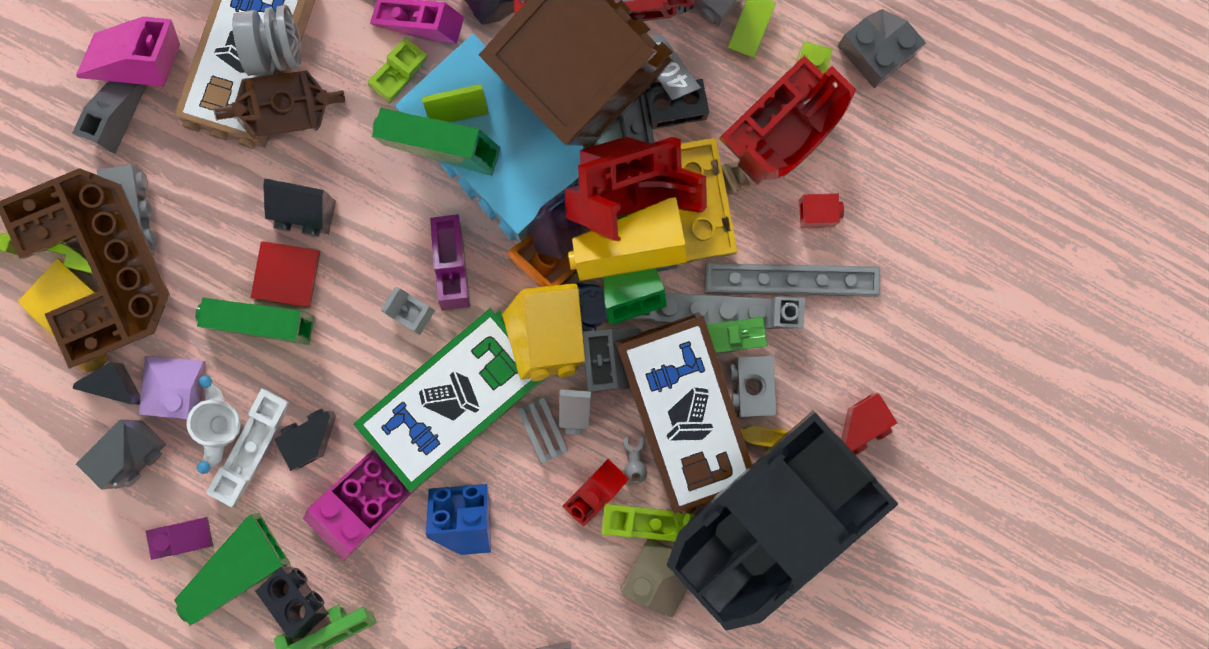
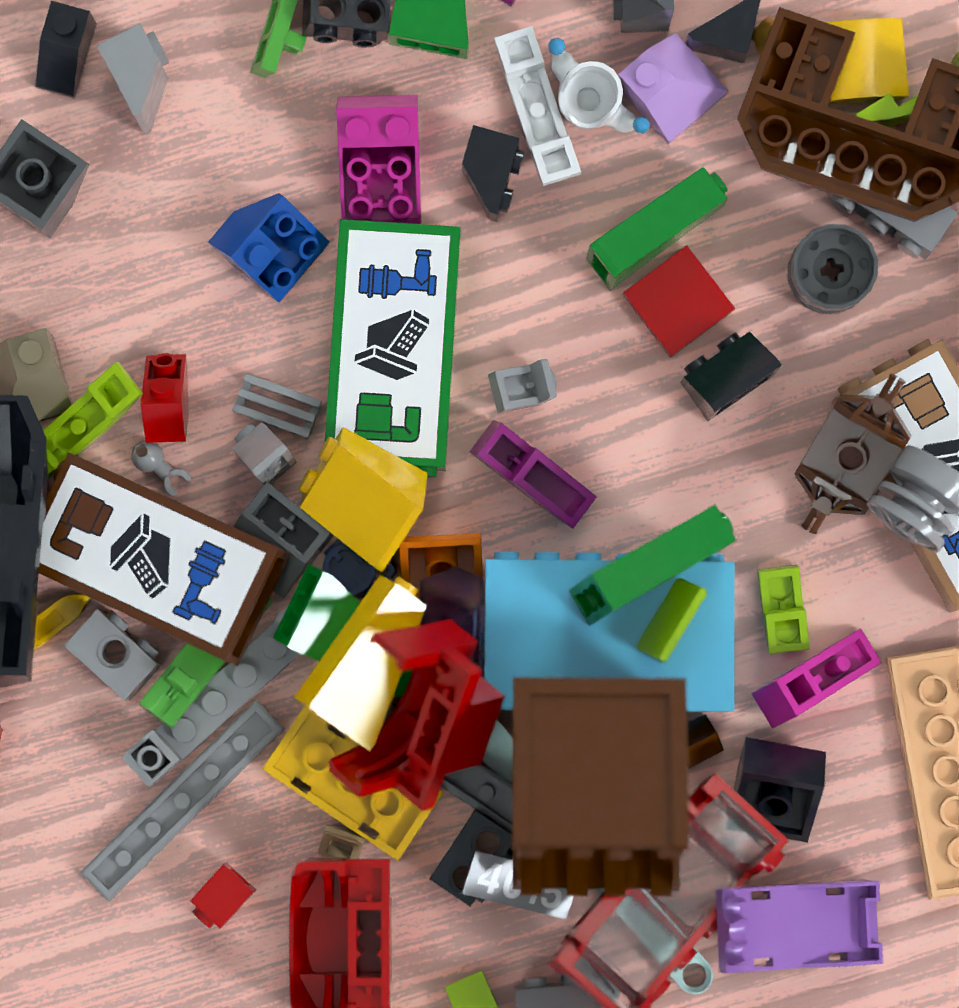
camera: 140 degrees right, 0 degrees up
none -> dark grey wheel [788,224,878,314]

